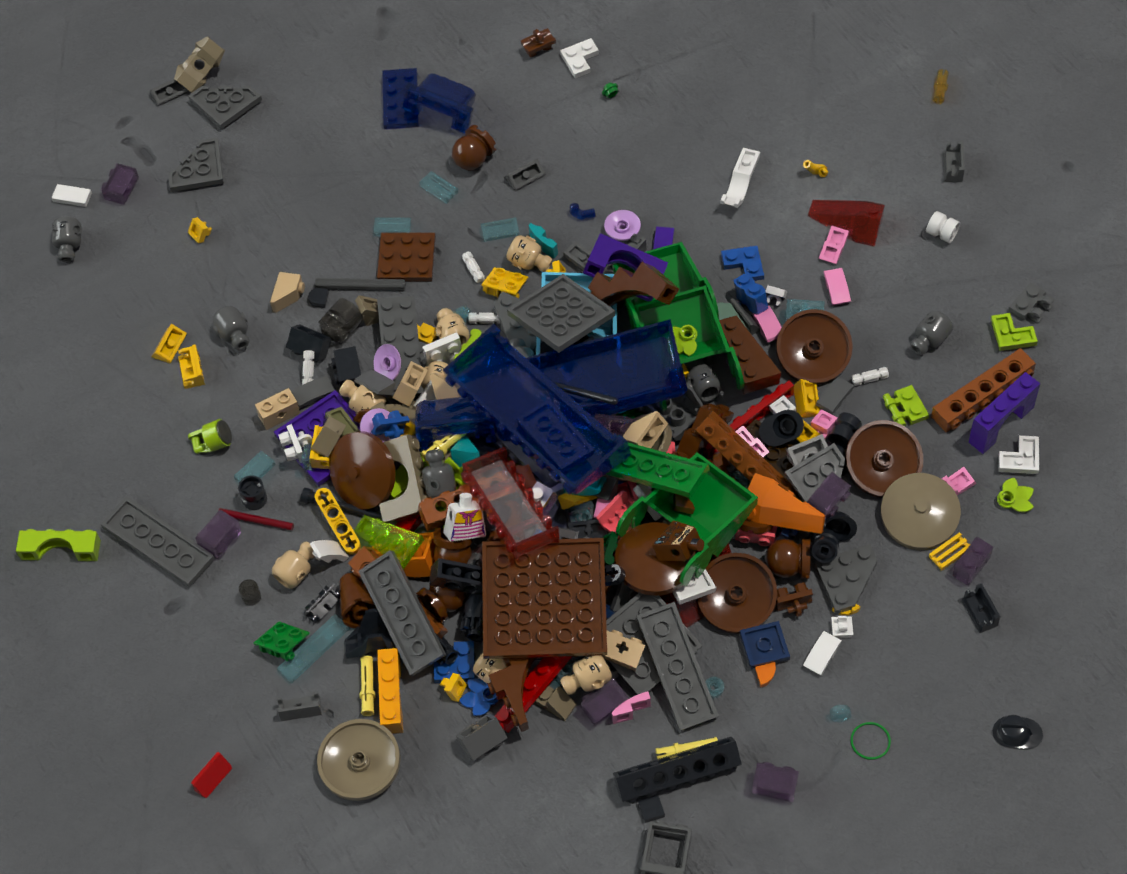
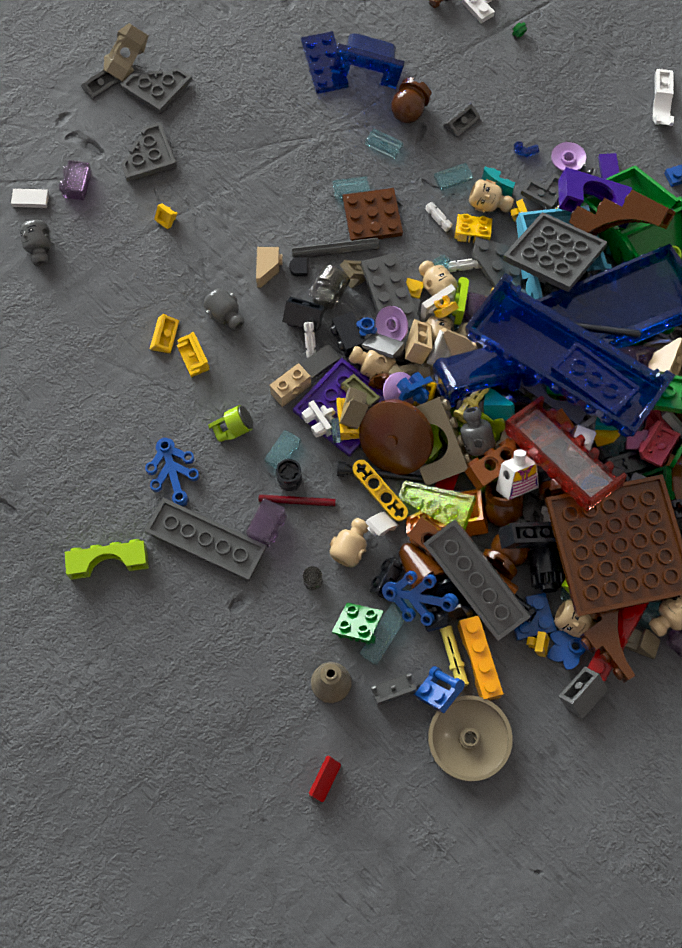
camera: 15 degrees left, 10 degrees up
none -> blue plant [145,438,199,507]
none -> dark tan cone [311,662,352,703]
none -> blue plate [356,317,377,336]
none -> blue plant [382,571,458,626]
none -> blue plate [414,666,465,714]
none -> yellow tile [433,295,459,318]

